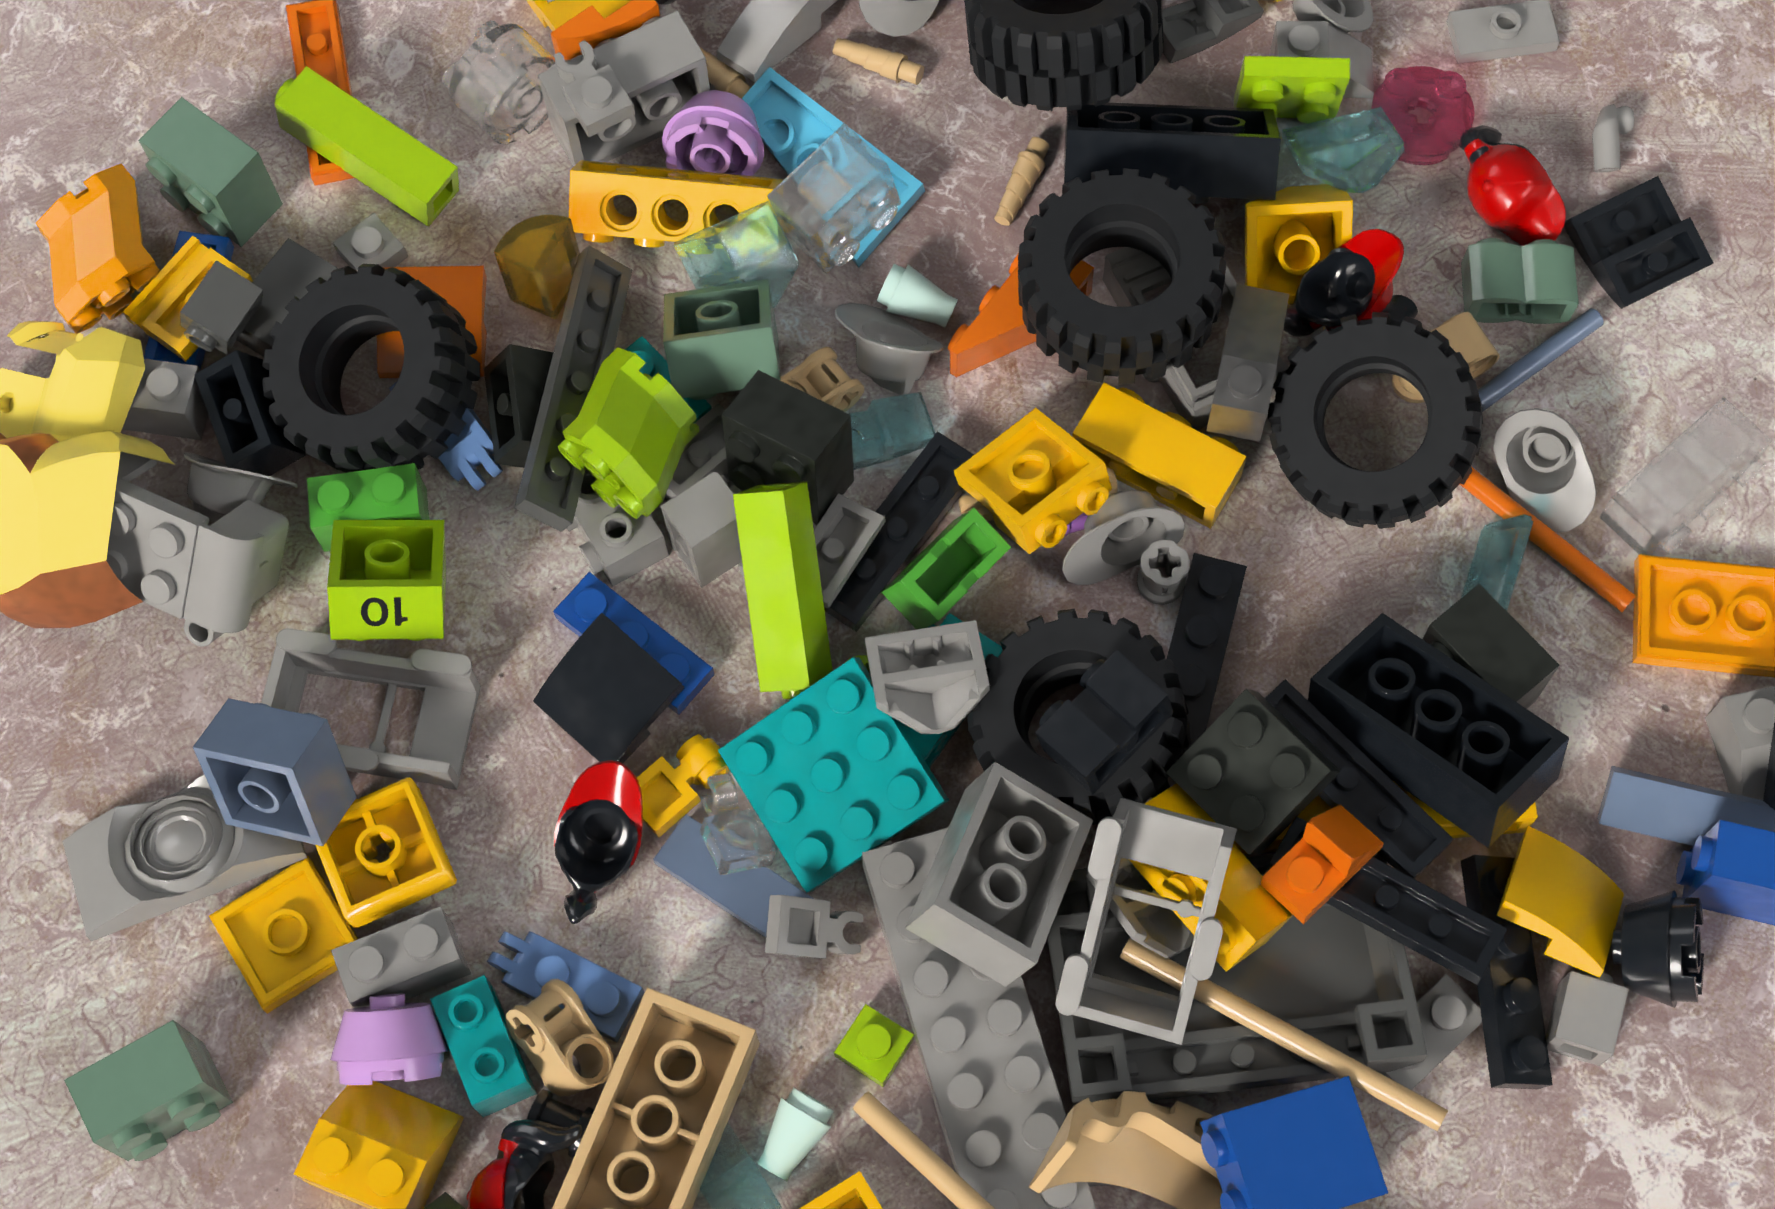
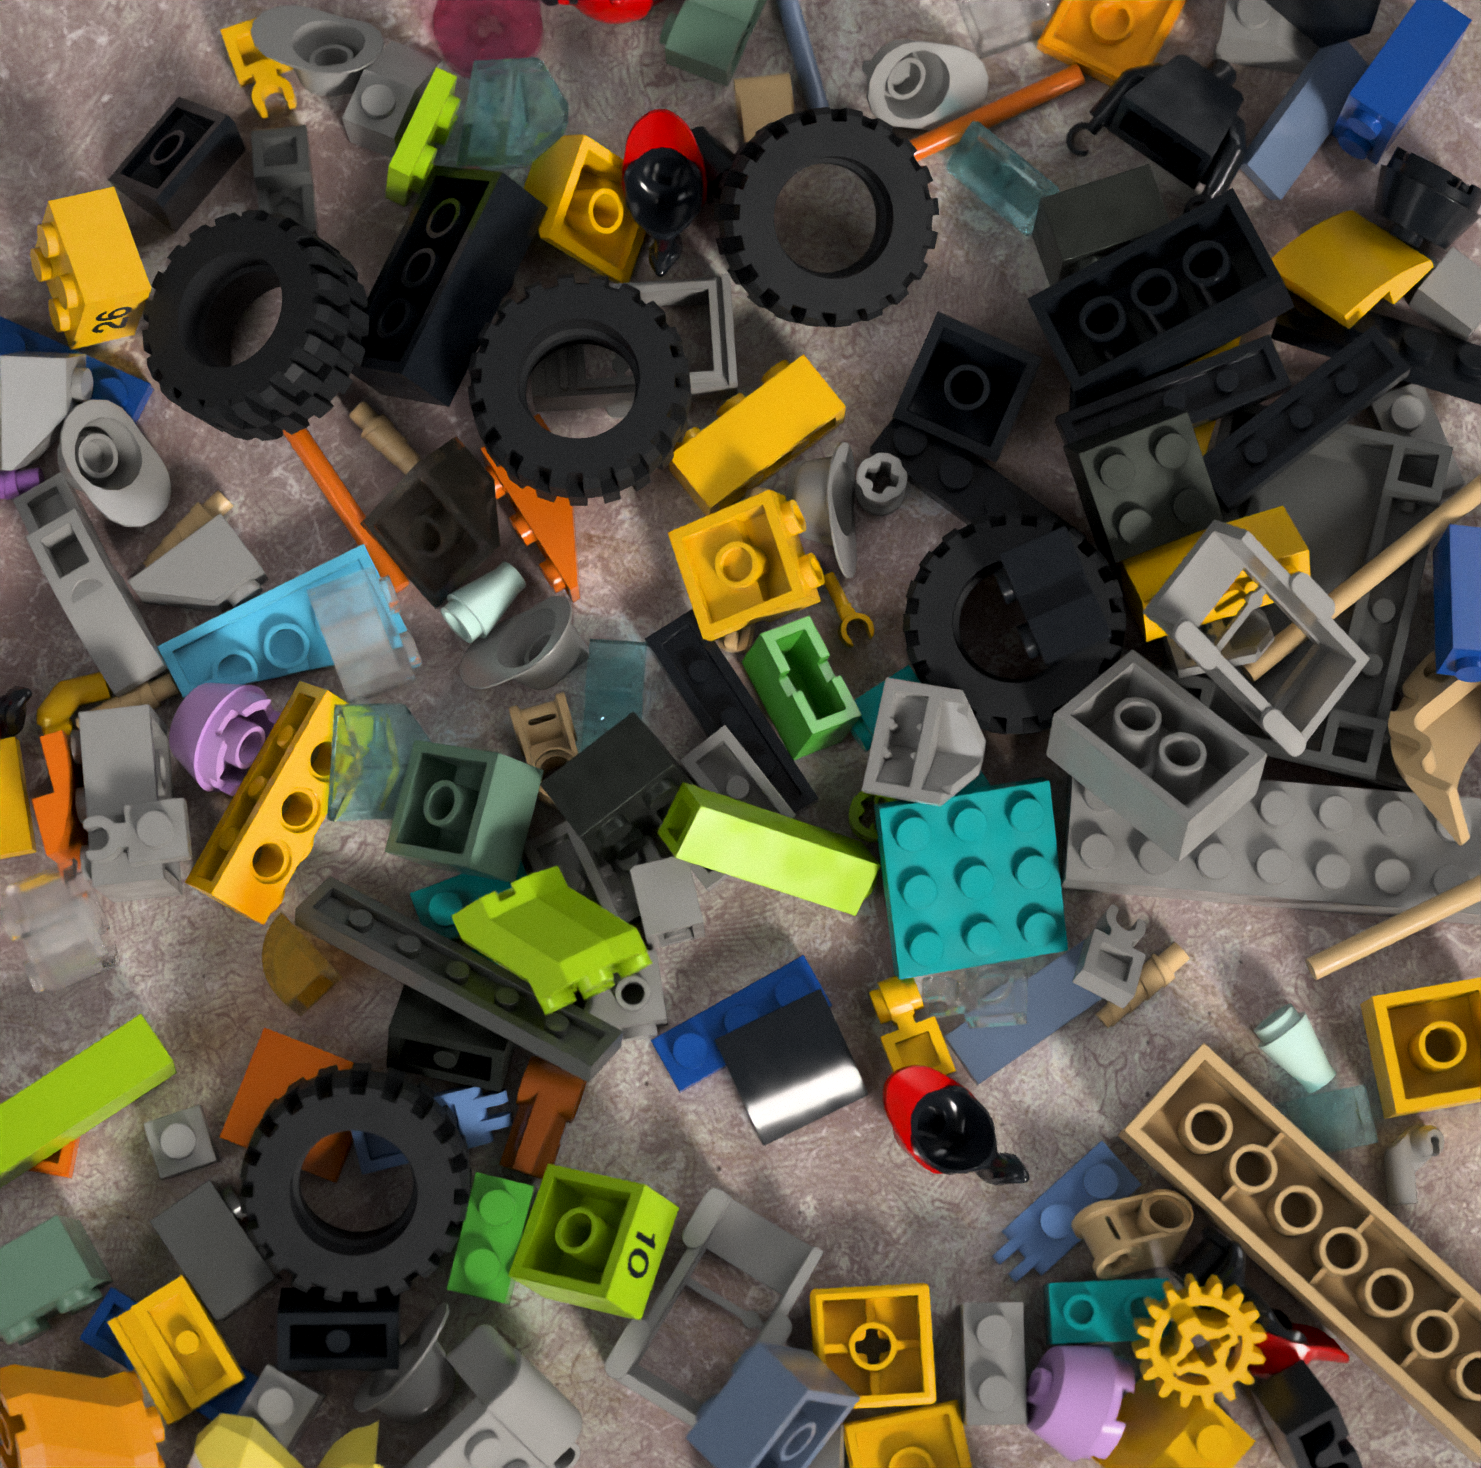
camera: 70 degrees left, 10 degrees up
dark grey brick [180,260,263,355] -> none
lime plate [834,1004,914,1087] -> none
flat silver slope [1206,284,1289,442] -> none
orange slope [1260,804,1384,925] -> none
none -> yellow arm [36,672,112,736]
none -> light grey slope [127,513,269,613]
none -> orange bar [283,428,410,595]
none -> clear smoke slope [360,436,501,609]
none -> dark orange piece [499,1055,587,1180]
none -> yellow hand [824,572,875,648]
none -> black slope [892,311,1043,463]
none -> black torso [1066,55,1246,215]
none -> tan animal [1095,942,1190,1028]
none -> yellow gear [1132,1273,1267,1409]

